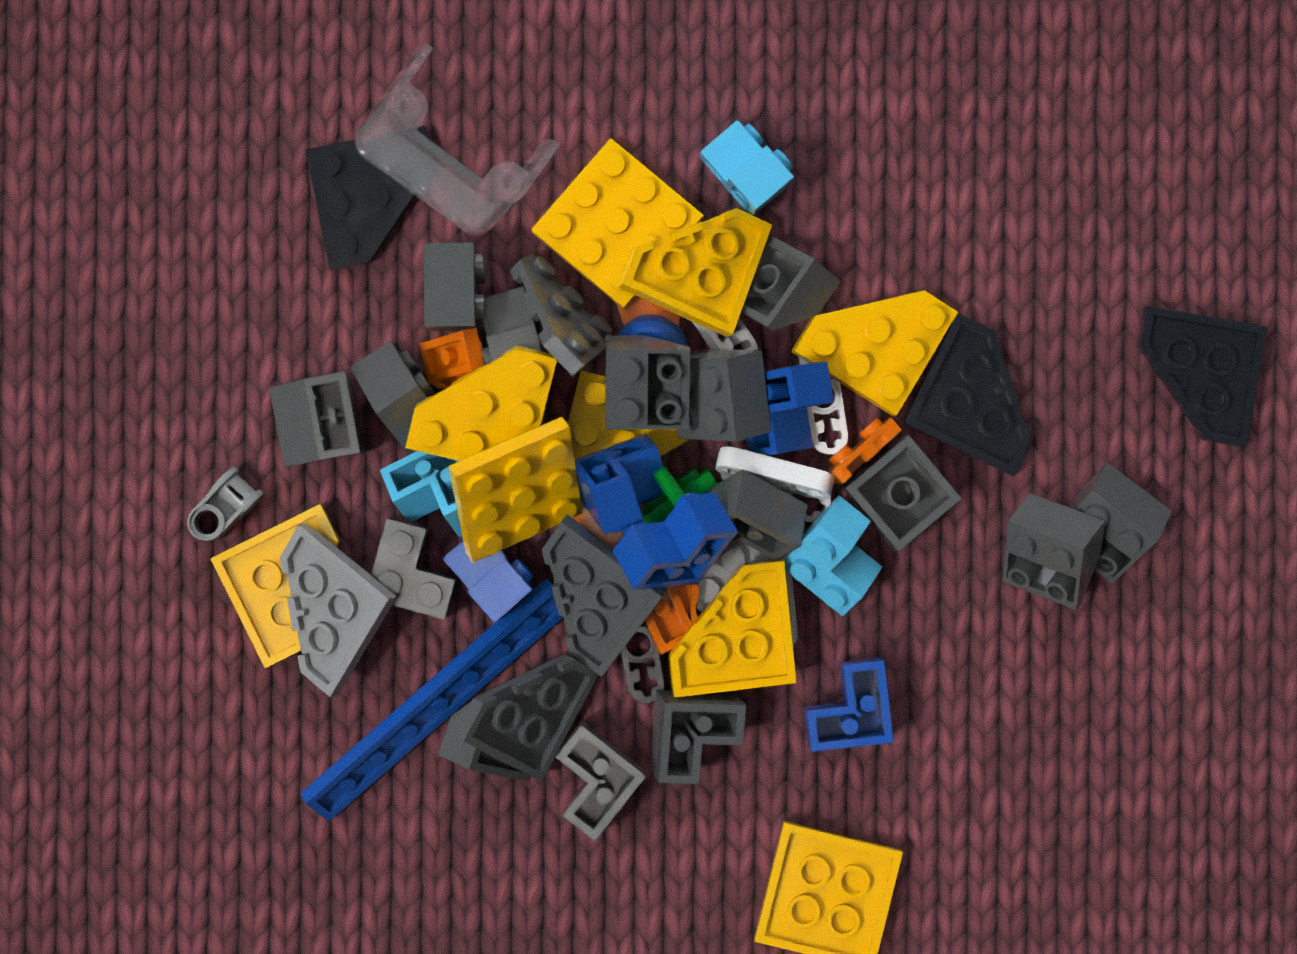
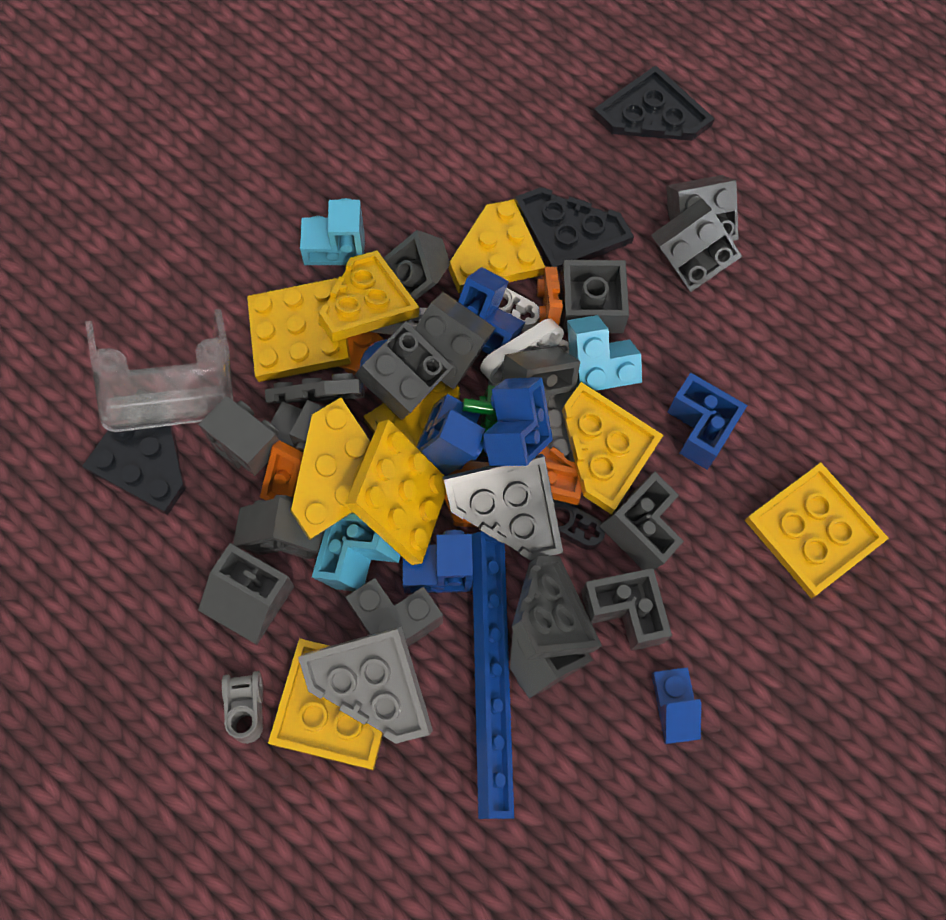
camera: 55 degrees left, 20 degrees down
none -> blue slope [651,667,701,744]

